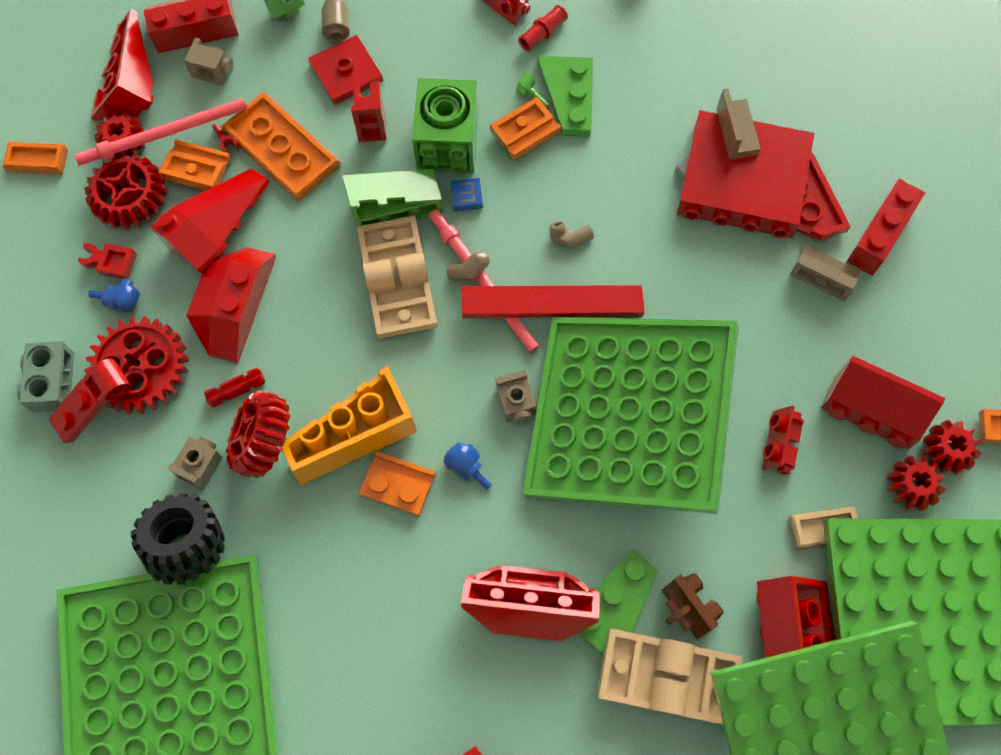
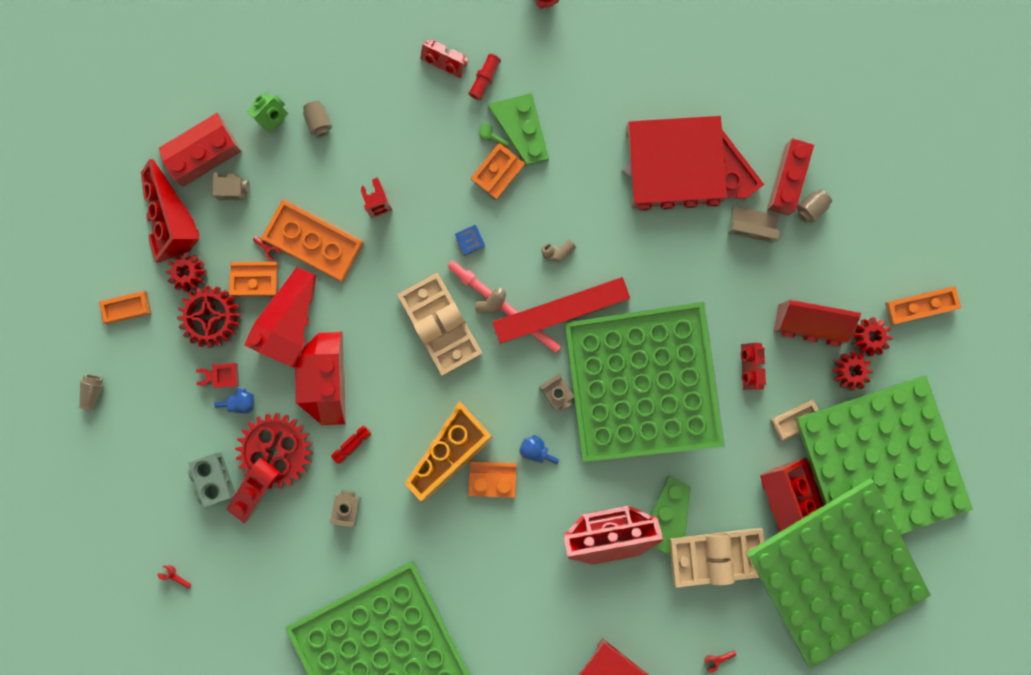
camera: 20 degrees left, 15 degrees up
coral bar [74,98,247,166] -> none
black tyre [131,493,225,585] -> none
red gear [226,390,290,478] -> none
red plate [308,35,384,105] -> none
wedge [342,169,443,227] -> none
bright green brick [412,78,478,174] -> none
reddish brown hips [661,573,724,640] -> none
dark tan panel [716,89,761,160] -> none
none -> dark tan brick [797,189,832,223]

